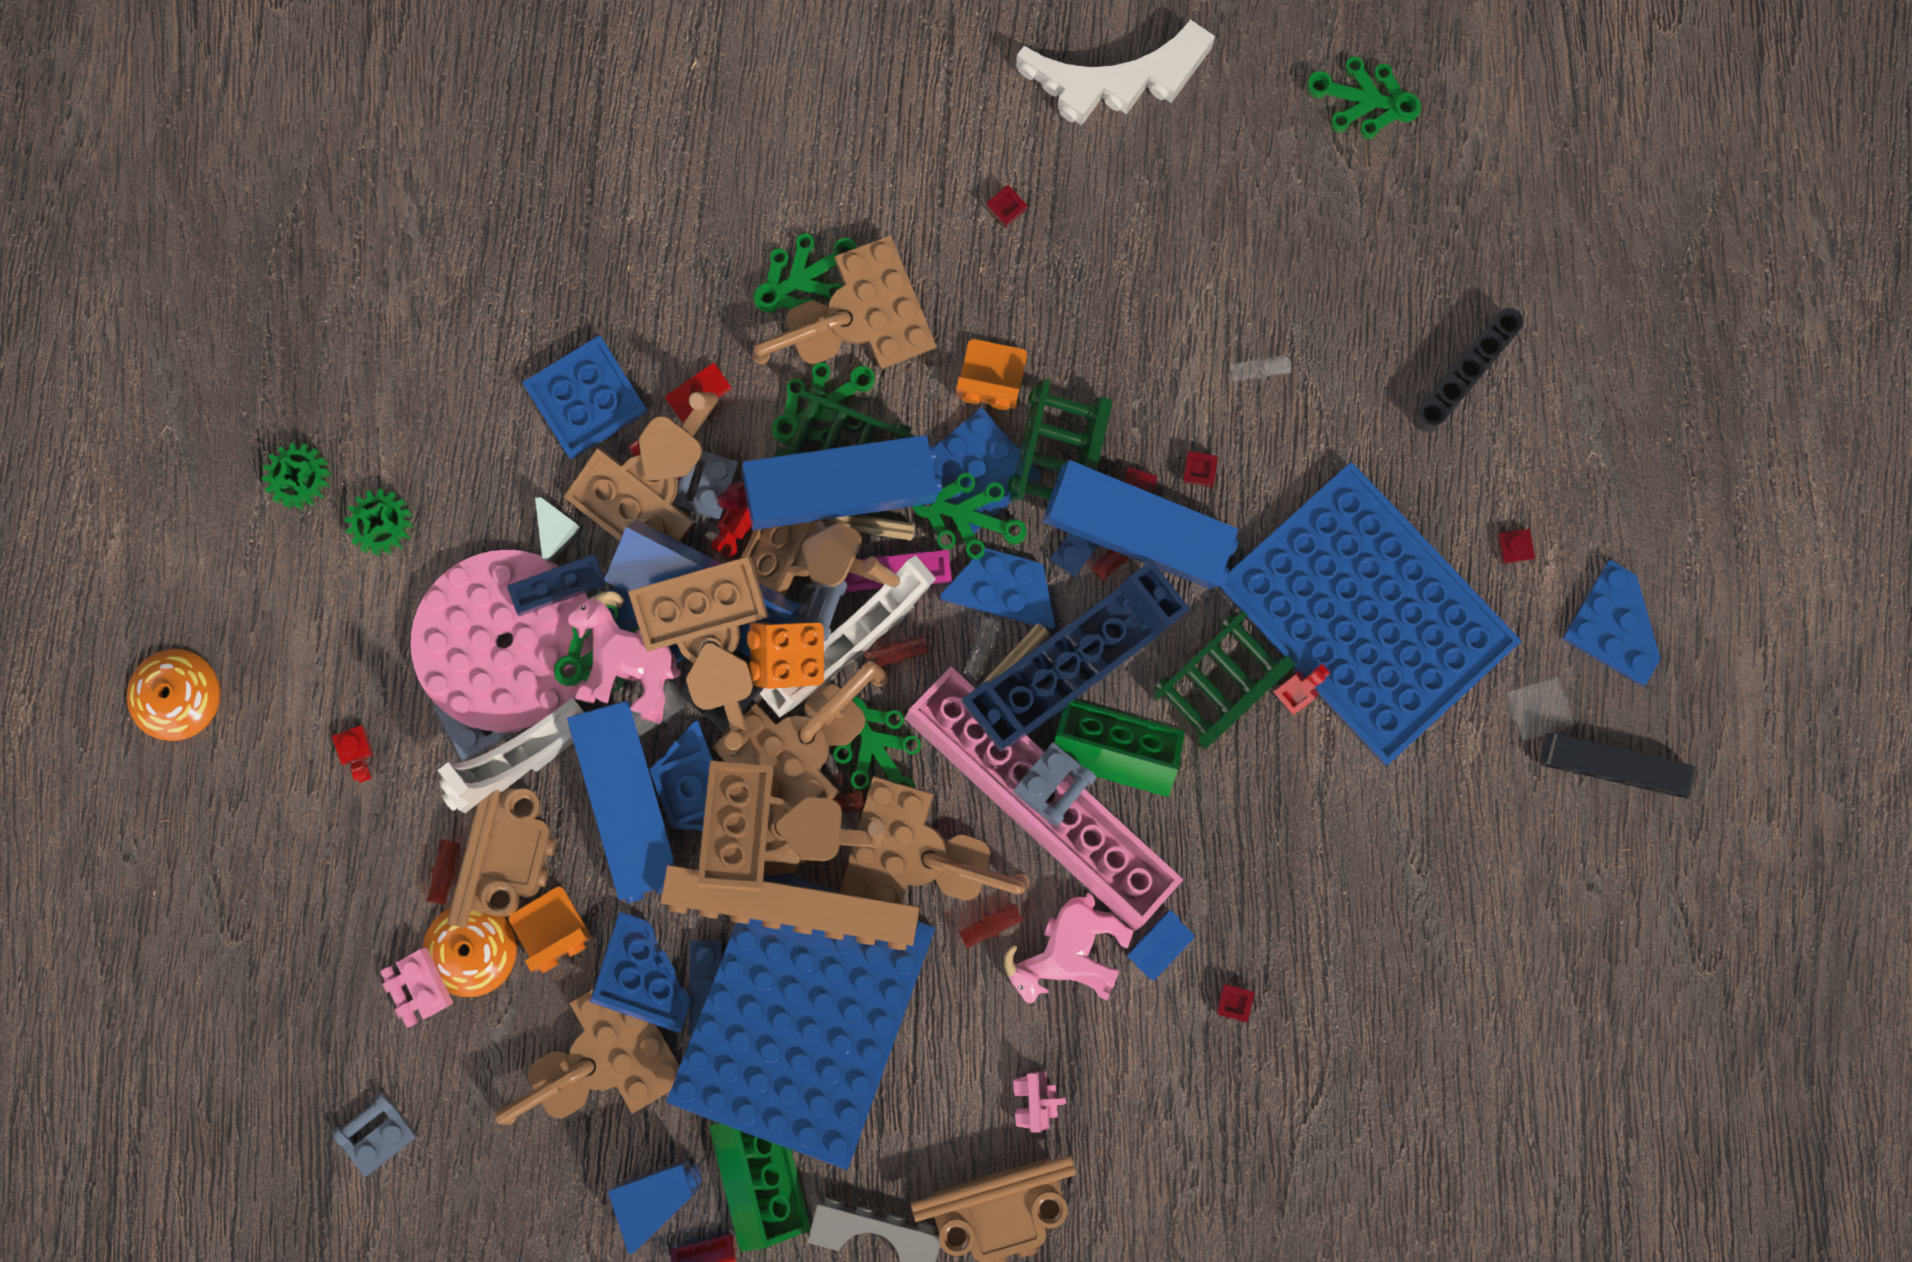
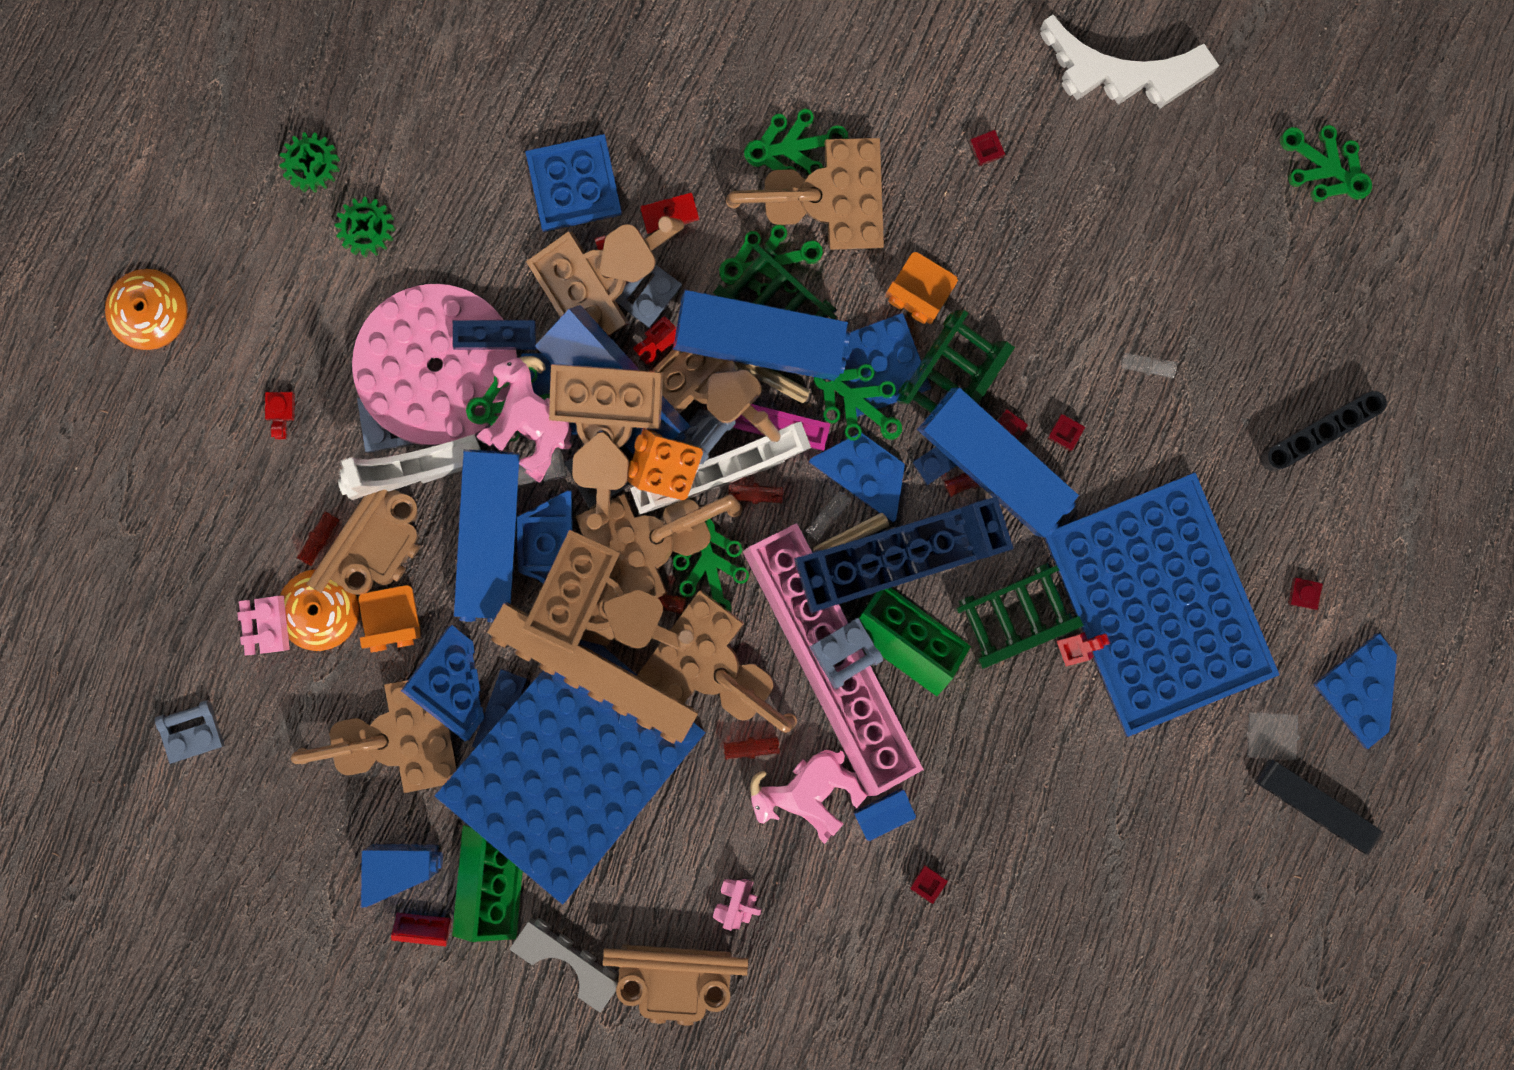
camera: 15 degrees right, 5 degrees up
light aqua slope [535,497,581,562] -> none
dark red plate [716,482,748,512] -> none

